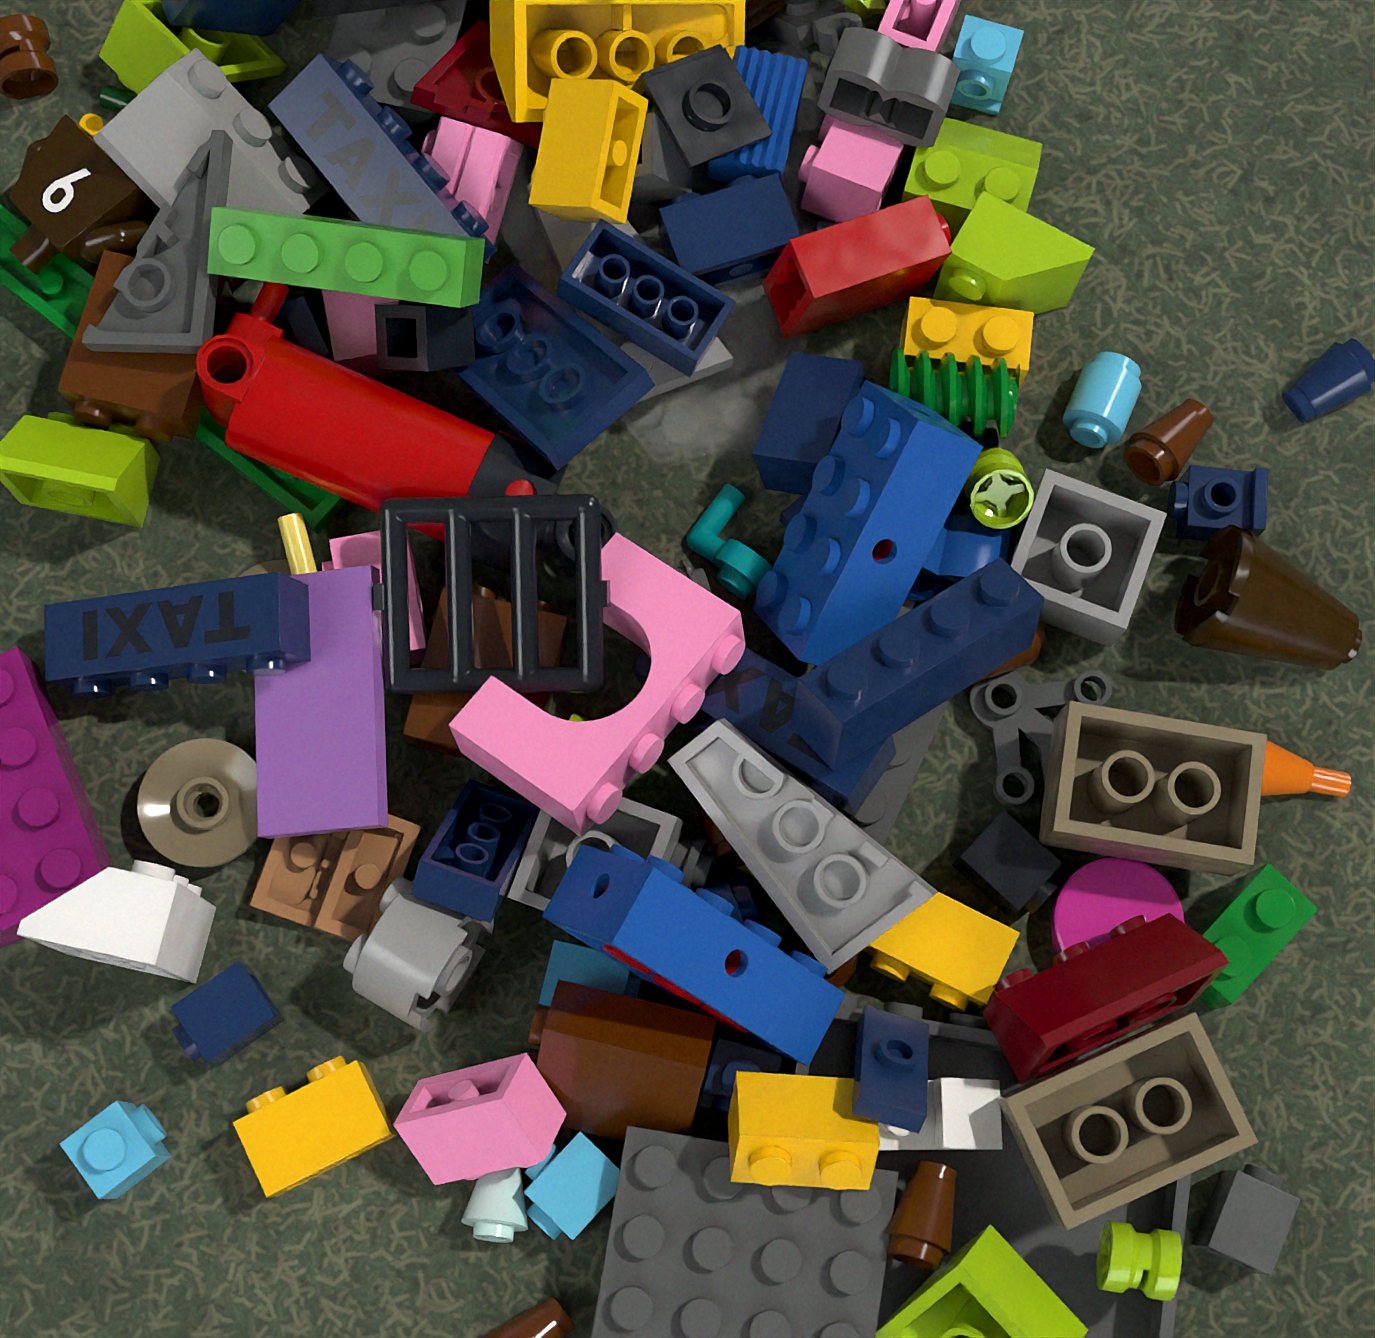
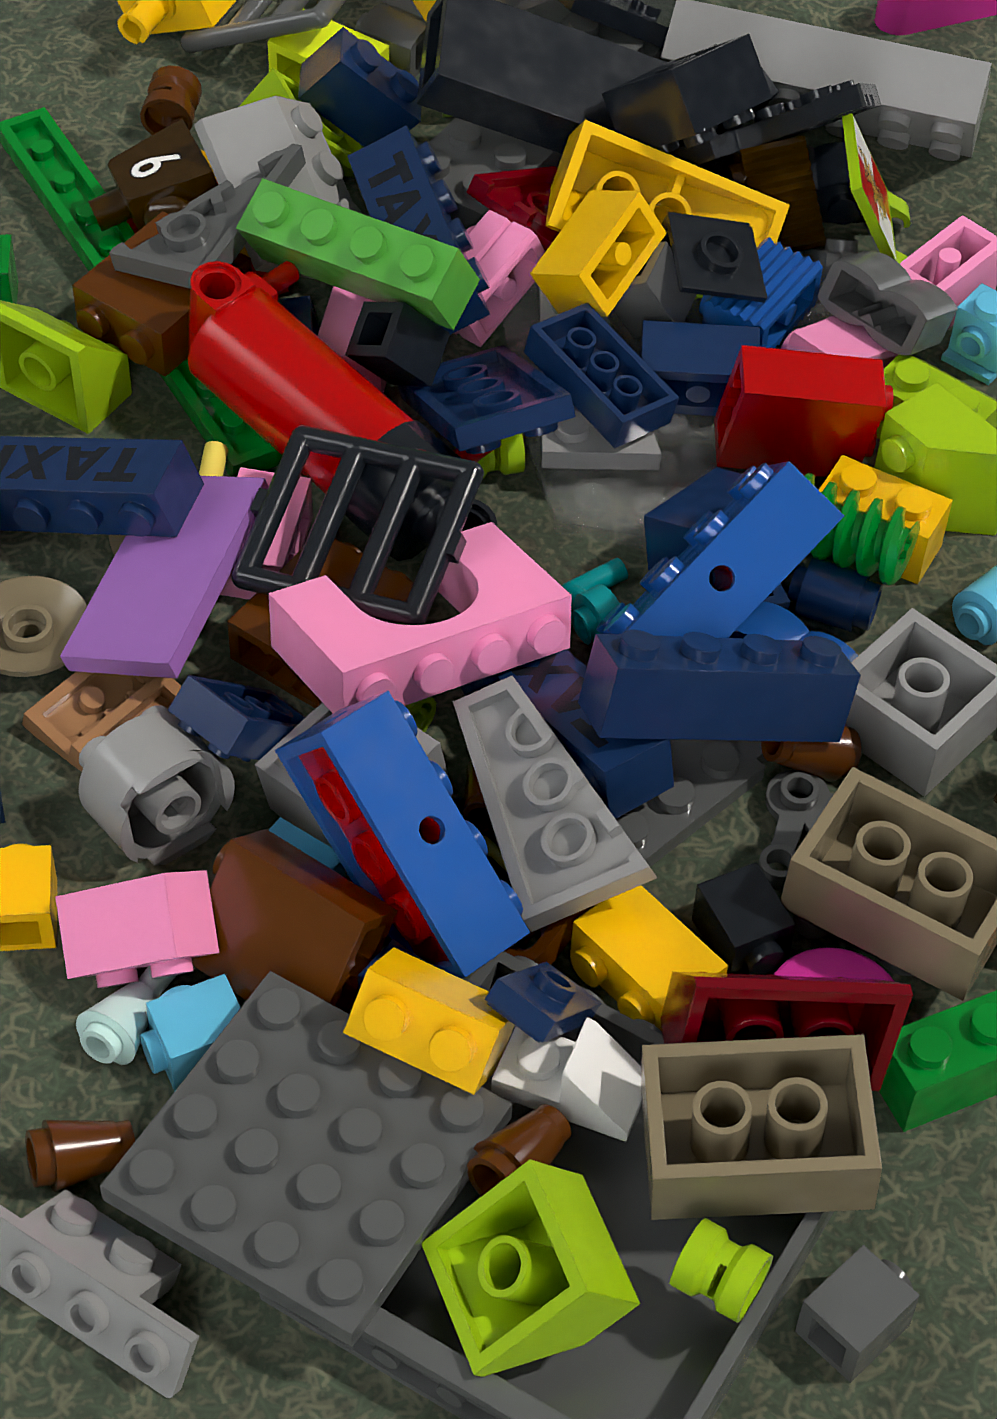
camera: 25 degrees right, 25 degrees down
lime wheel [963,448,1034,529] -> none

